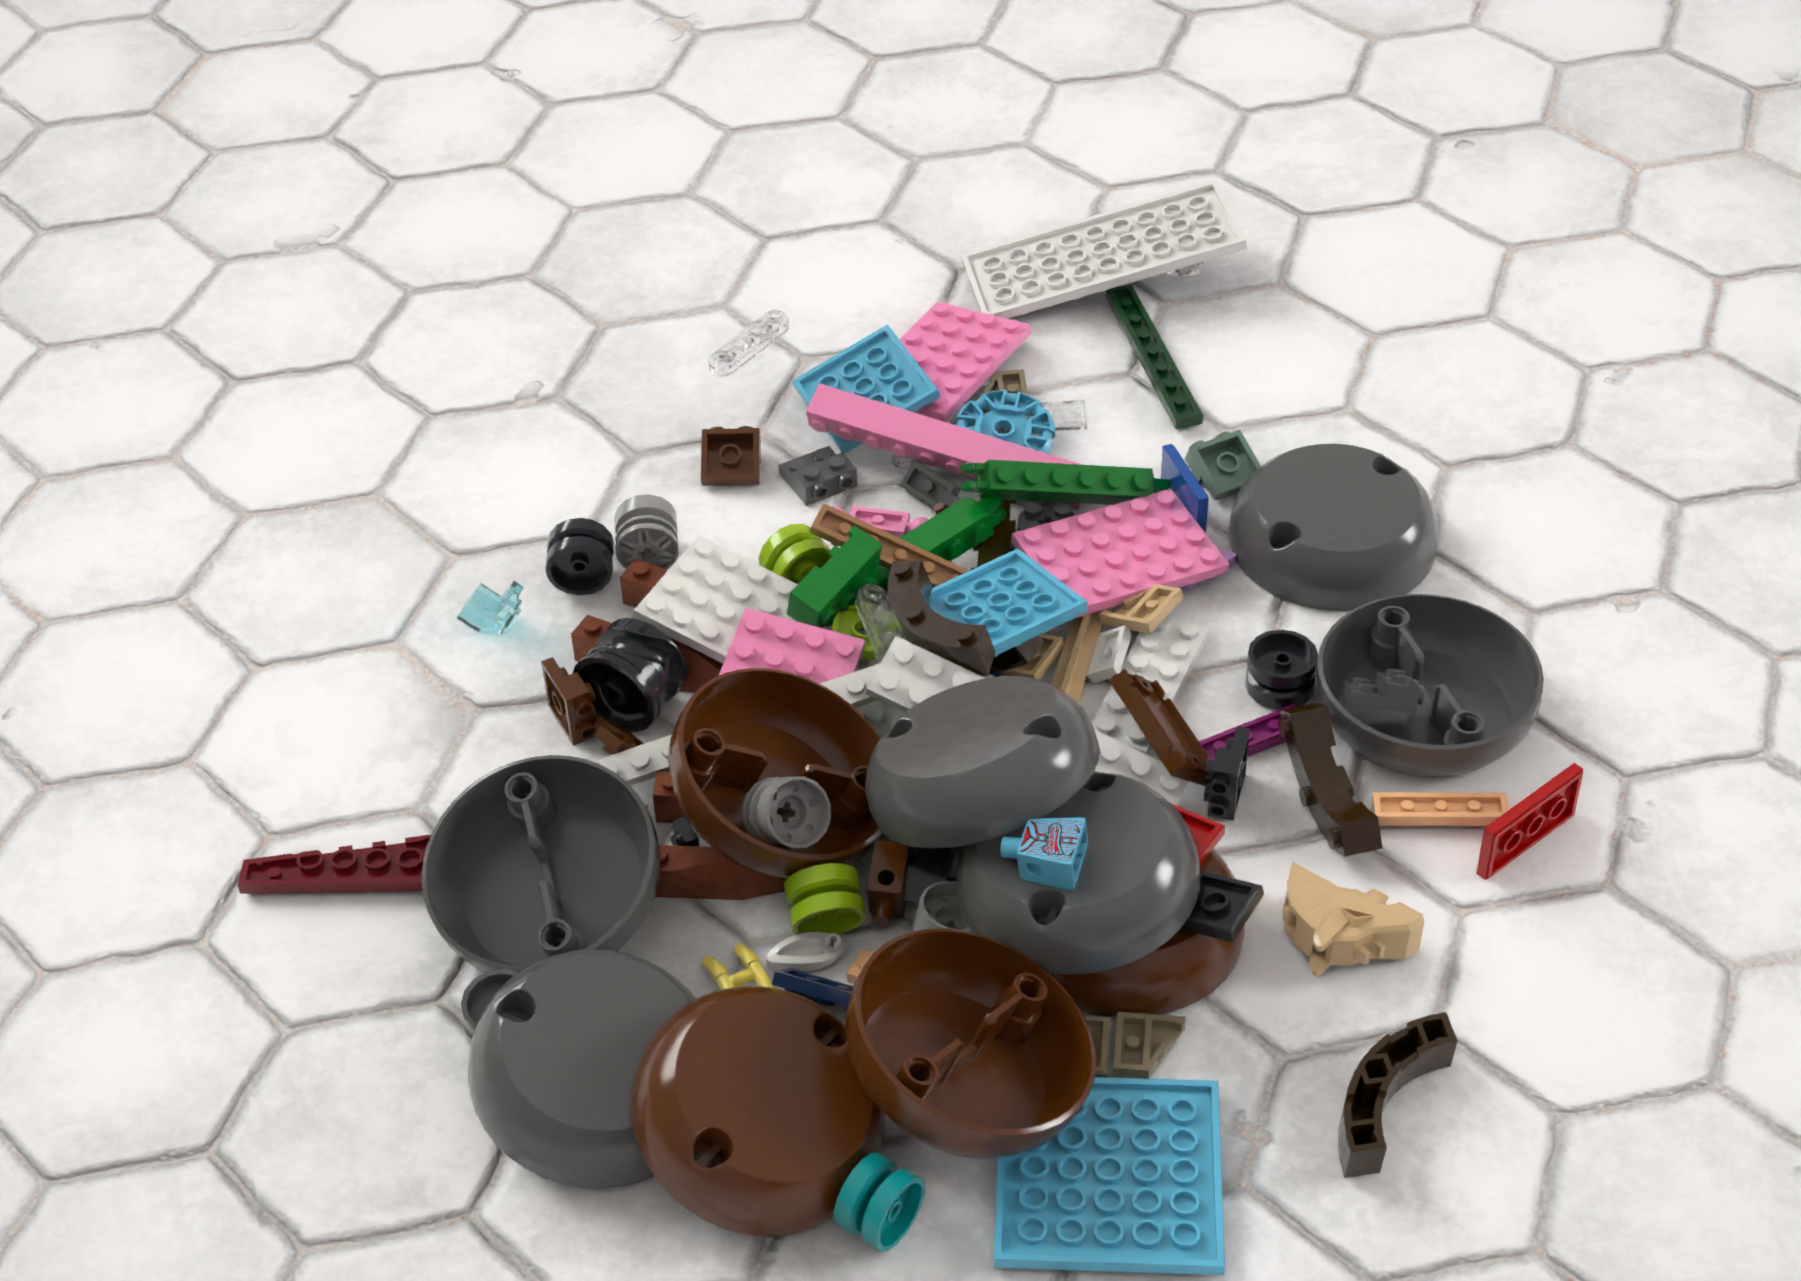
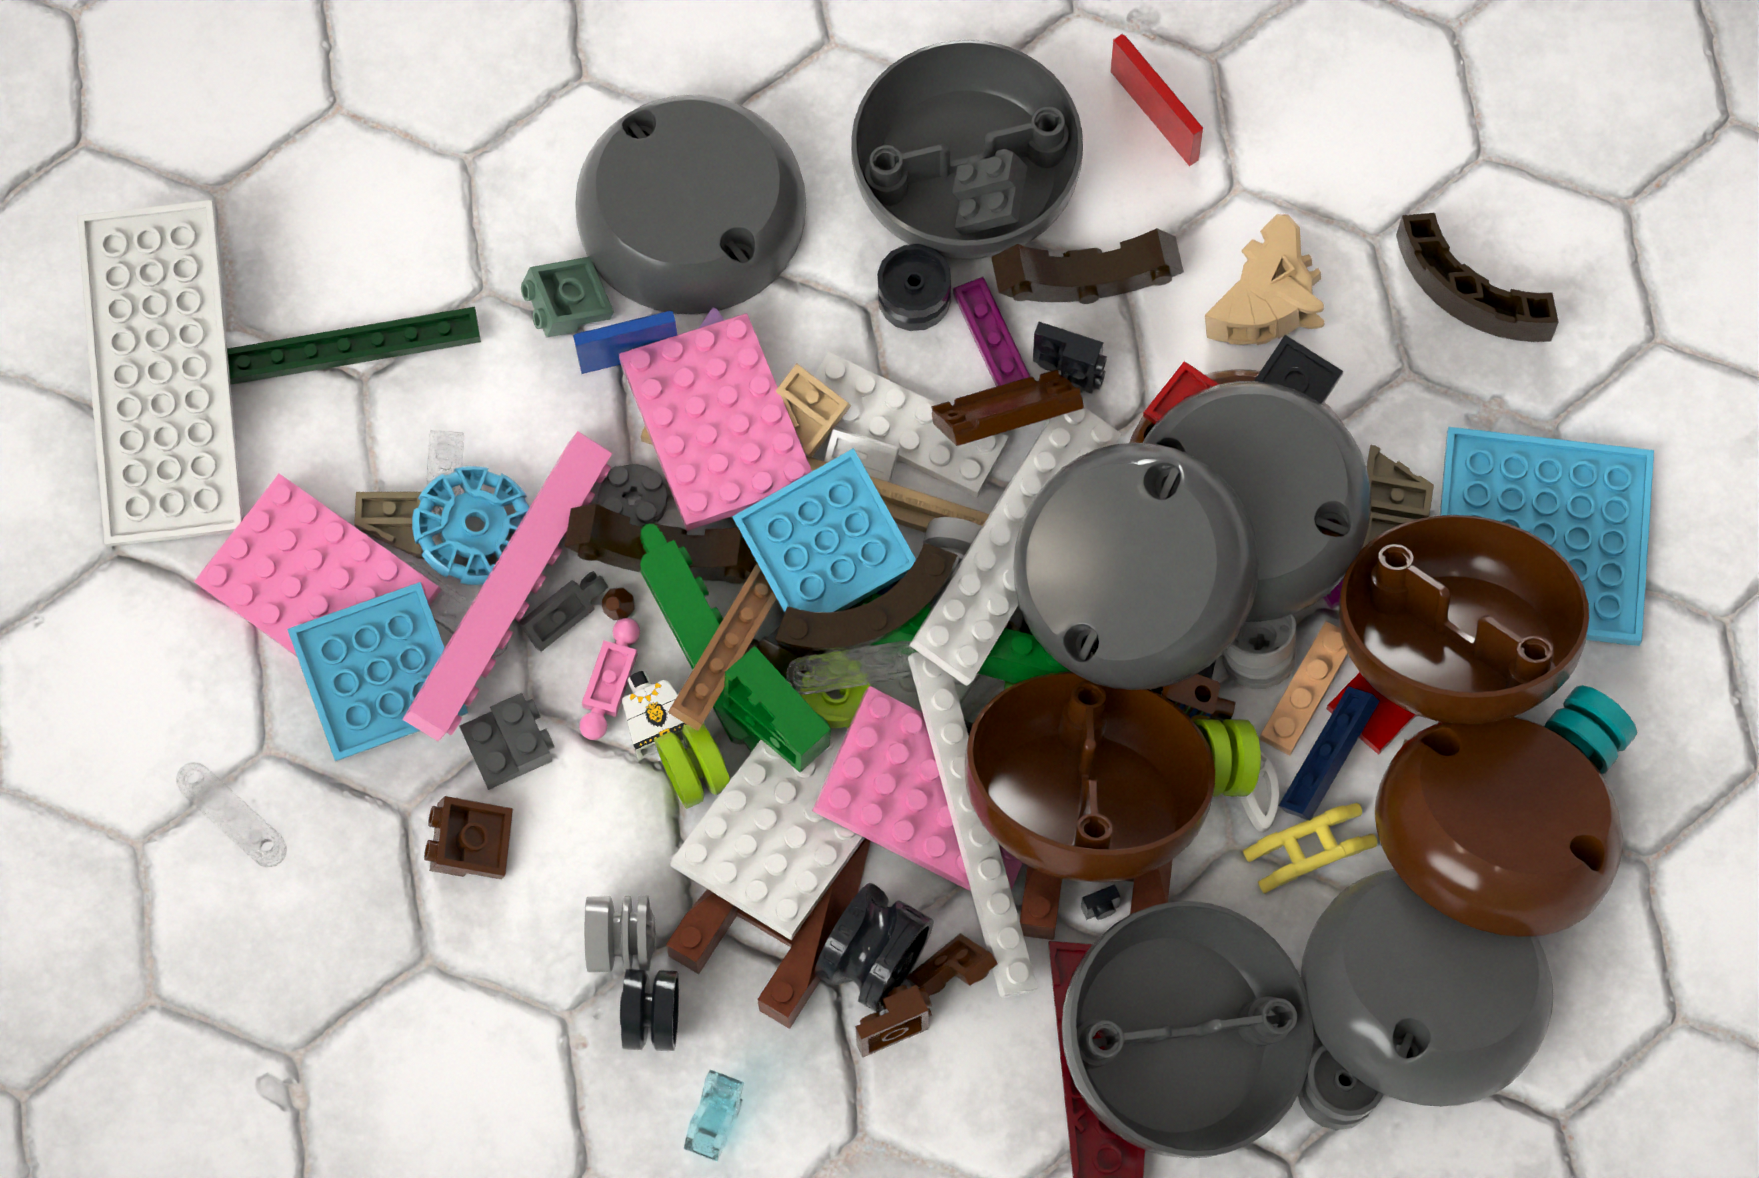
camera: 85 degrees left, 25 degrees up
light grey wheel [742,776,831,848] -> none
green hinge [960,459,1171,505] -> none
medium azure torso [1000,817,1088,891] -> none
light nougat plate [1371,792,1509,826] -> none

